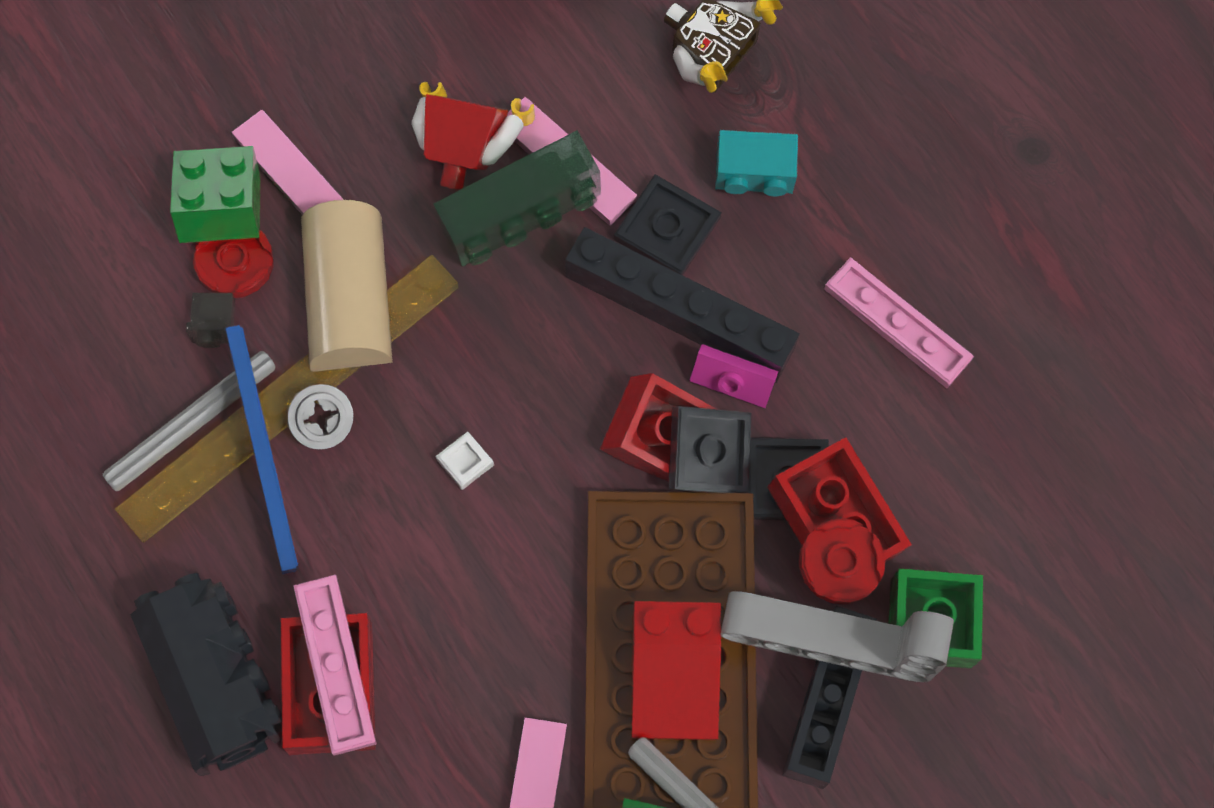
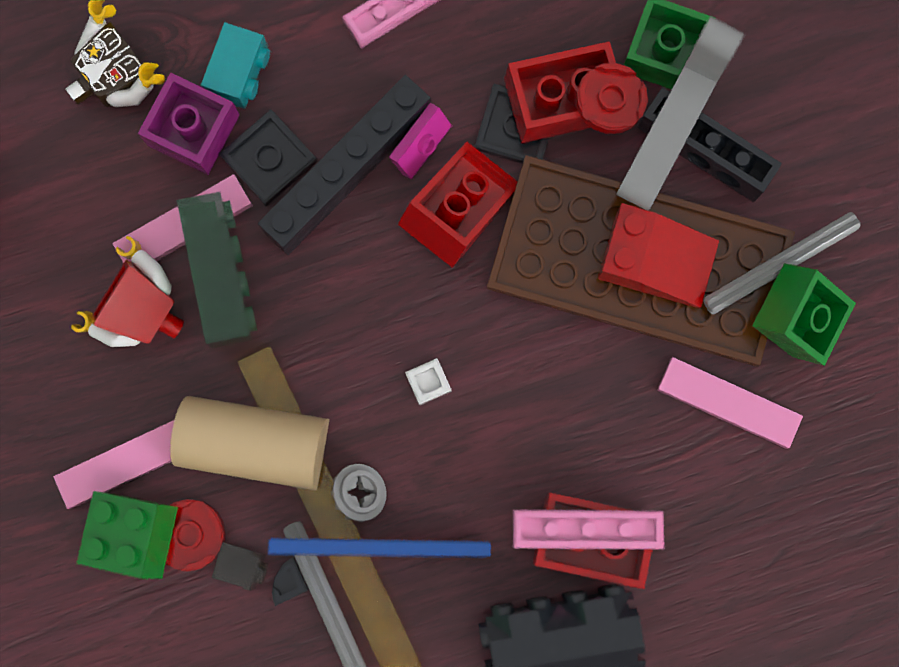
camera: 70 degrees left, 10 degrees up
black tile [669,406,752,493] -> none
none -> magenta brick [138,72,240,175]
none -> black tile [272,557,309,606]

